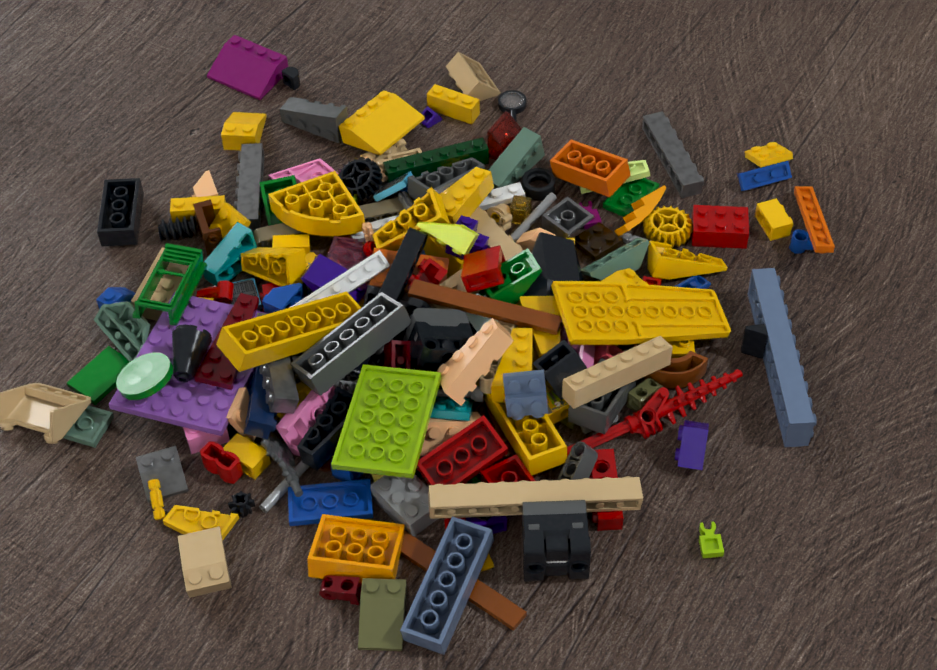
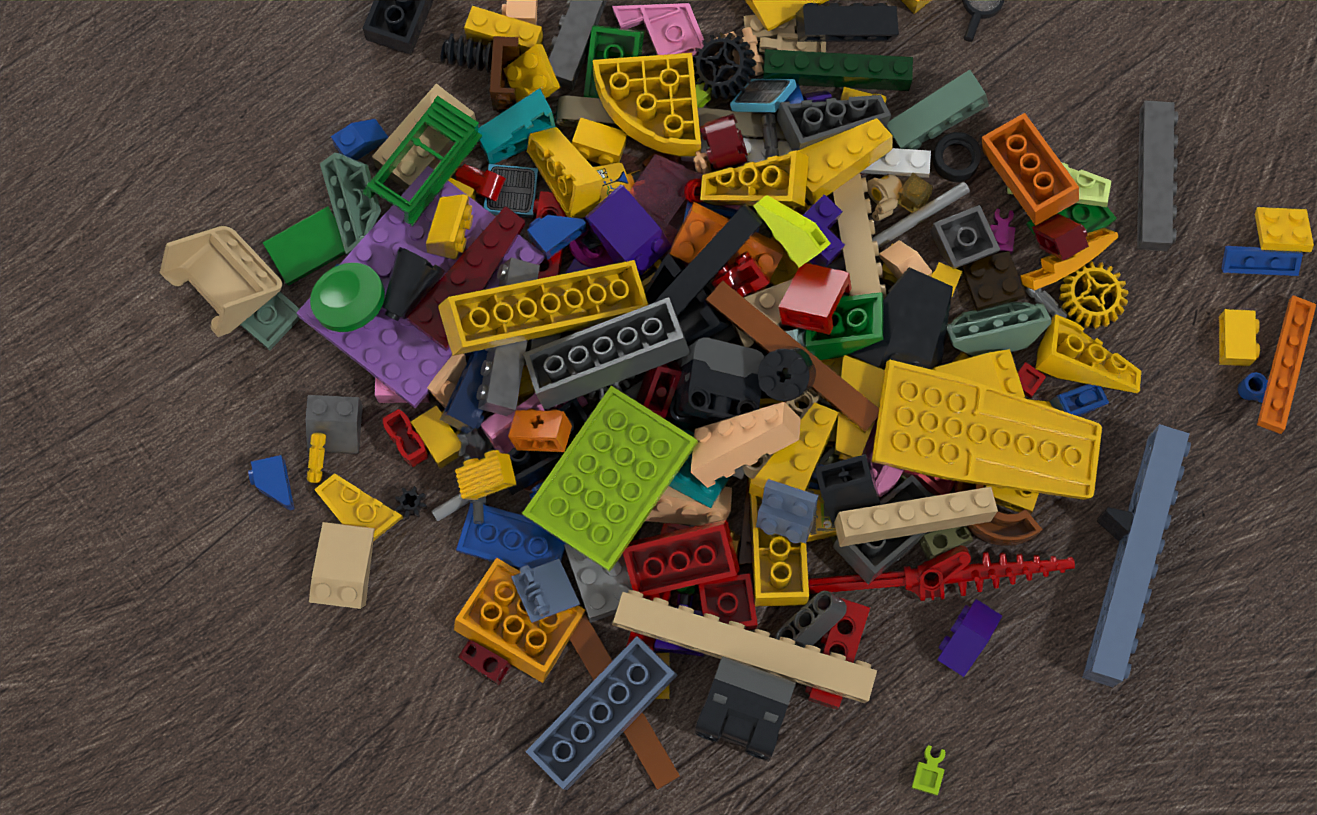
camera: 20 degrees right, 25 degrees up
white tile [289,250,390,308] -> none
olive slope [358,578,407,651] -> none
clear red slope [487,111,522,160] -> none
red brick [691,205,749,249] -> none
none -> blue slope [248,455,295,510]
none -> yellow slope [426,194,473,260]
none -> yellow brick [455,450,516,500]
none -> orange brick [508,409,572,452]
none -> sand blue hinge [511,559,580,623]
none -> dark red brick [700,113,749,170]
none -> black brick [758,346,816,401]
none -> black brick [796,3,899,42]
none -> dark red brick [1032,213,1089,261]

